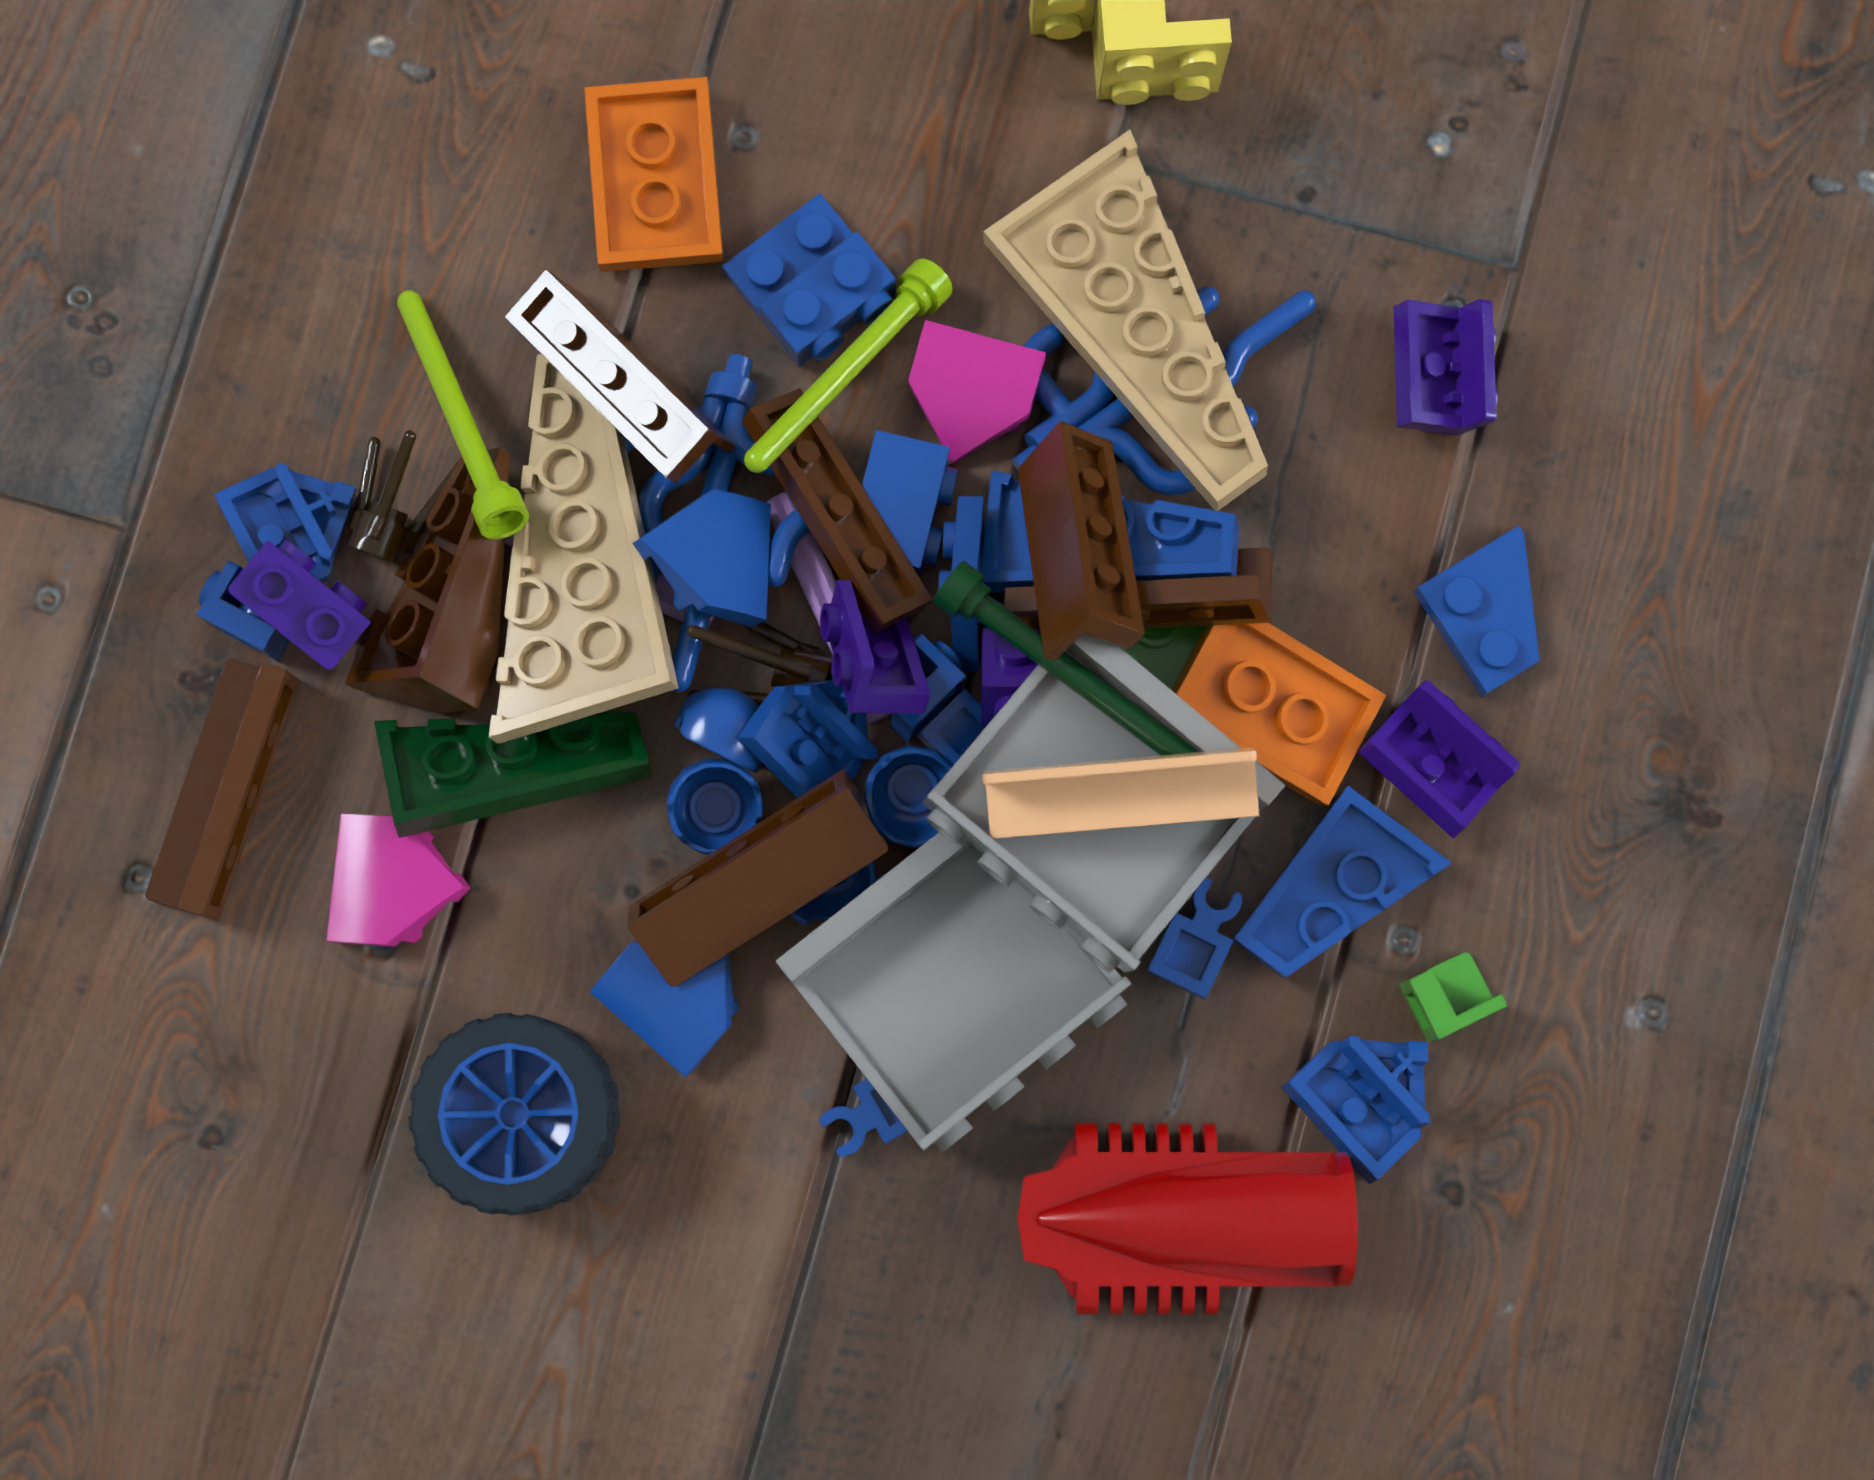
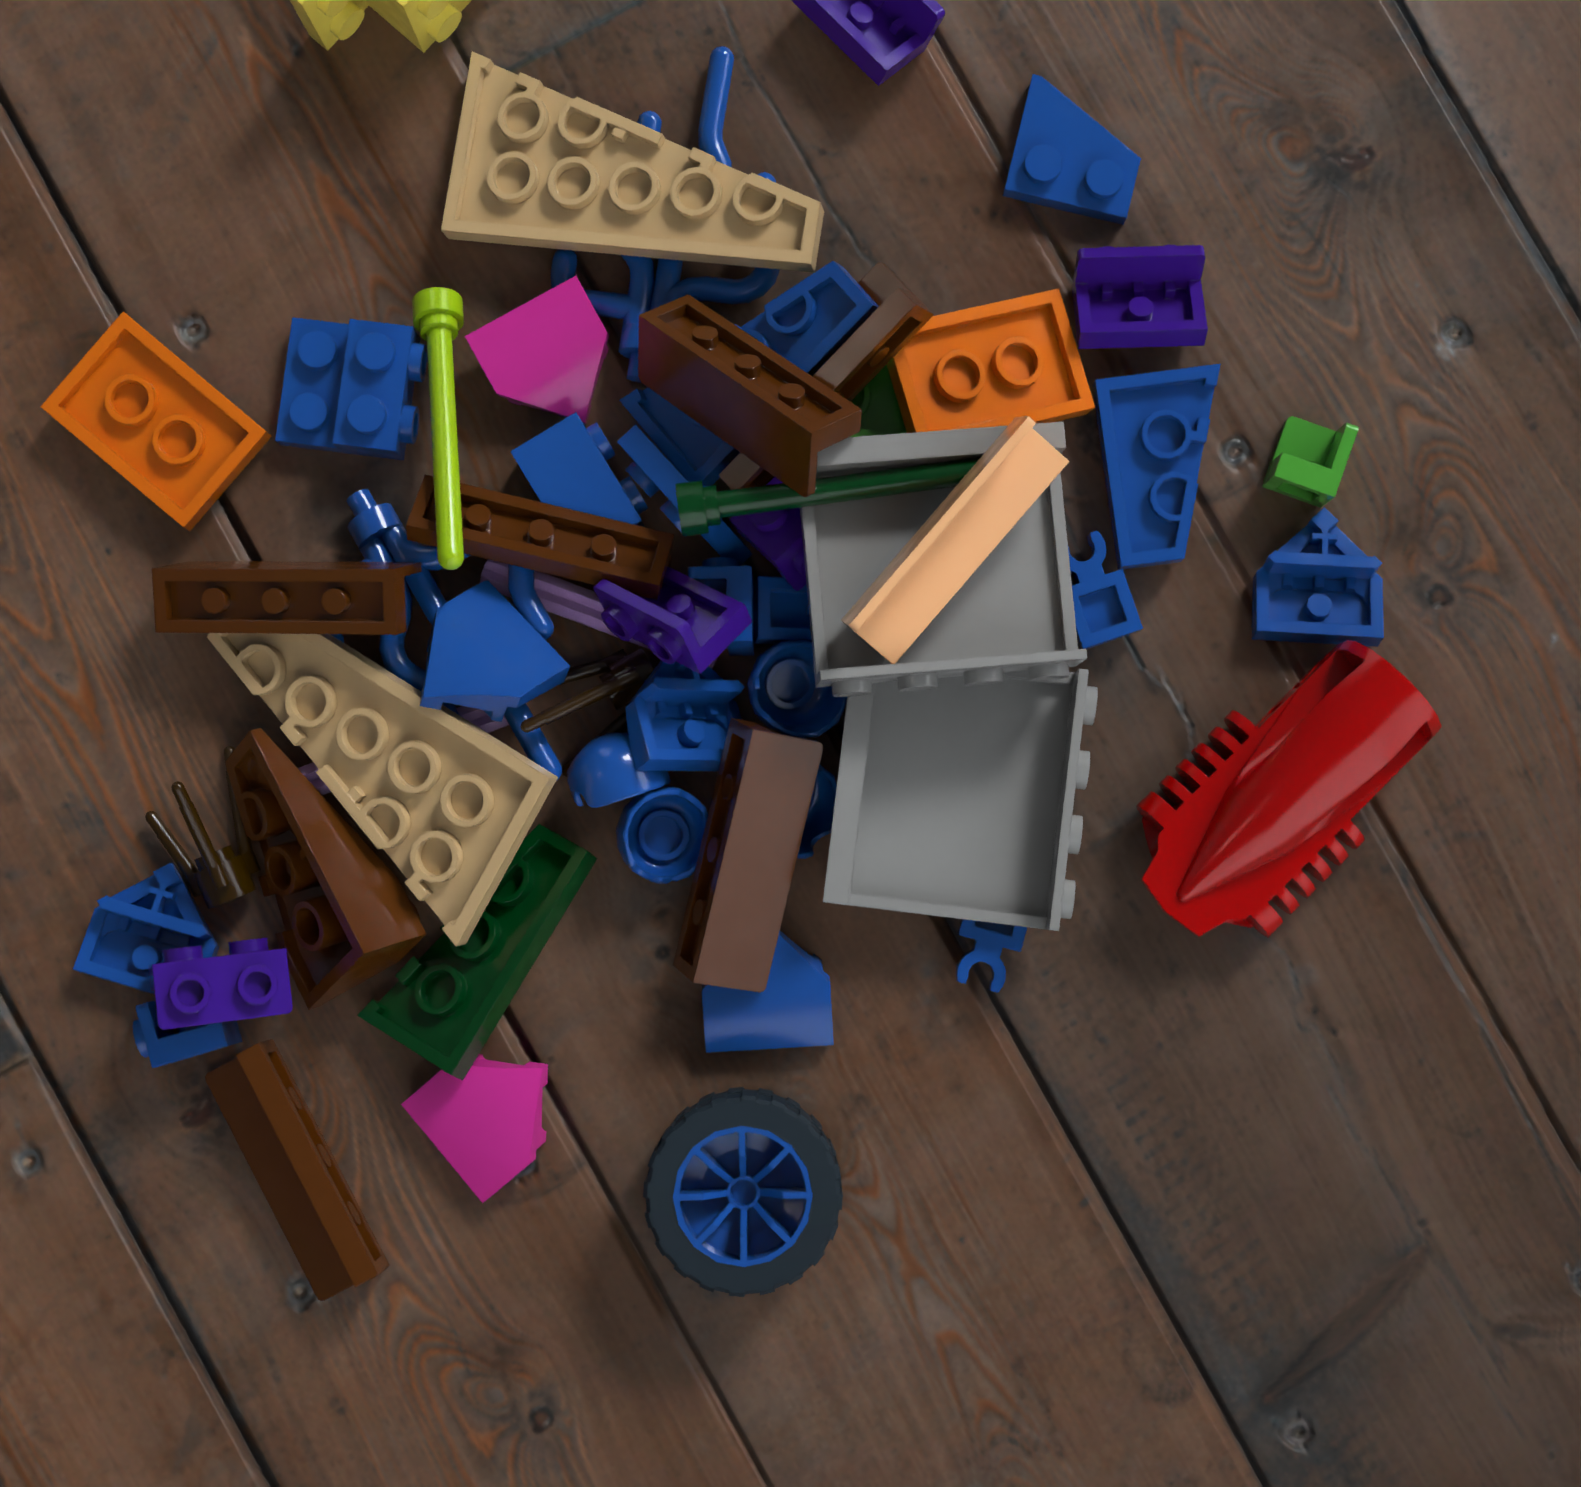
camera: 40 degrees left, 5 degrees up
lime piece [397,290,529,539] -> none

